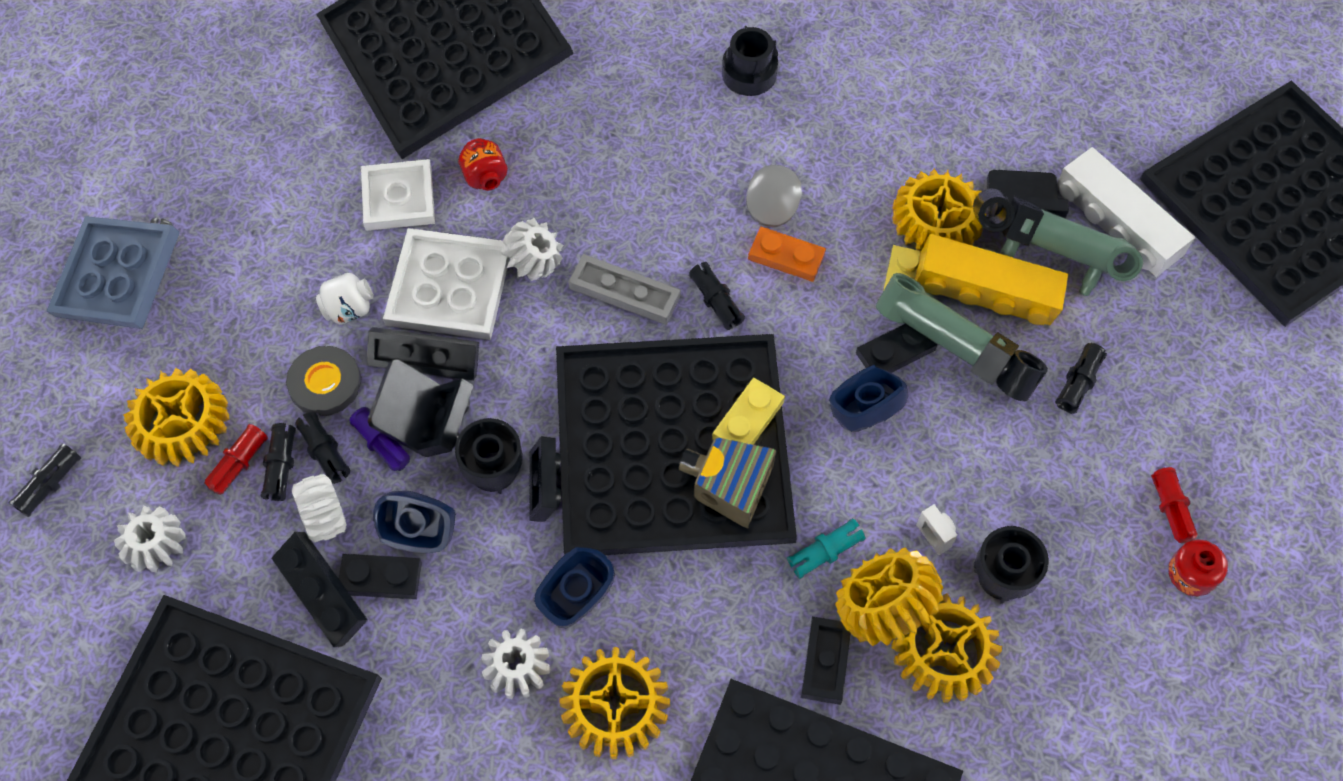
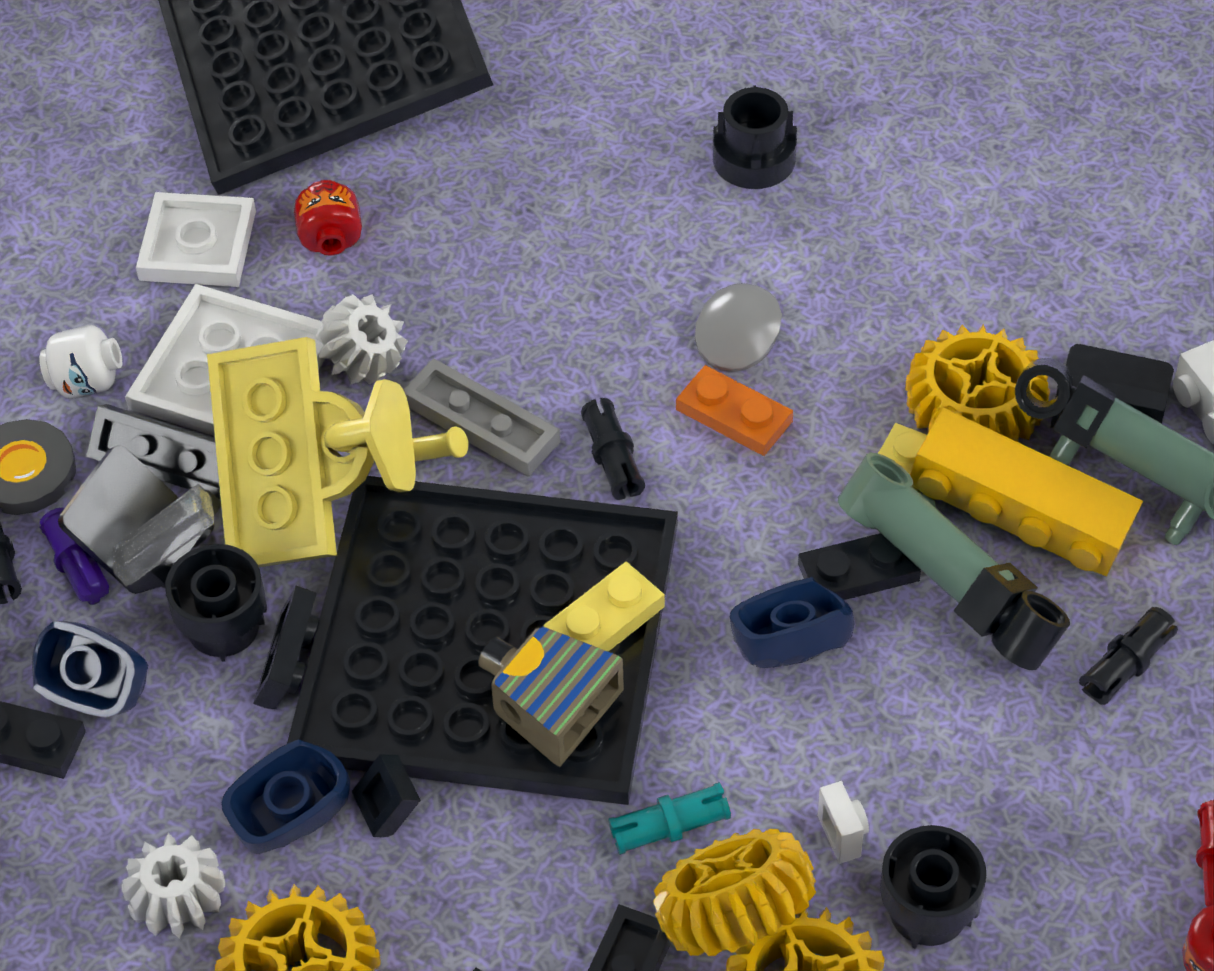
camera: 15 degrees right, 10 degrees down
none -> clear tile [112,483,214,586]
none -> light yellow plate [207,337,469,567]
none -> black plate [351,754,421,837]

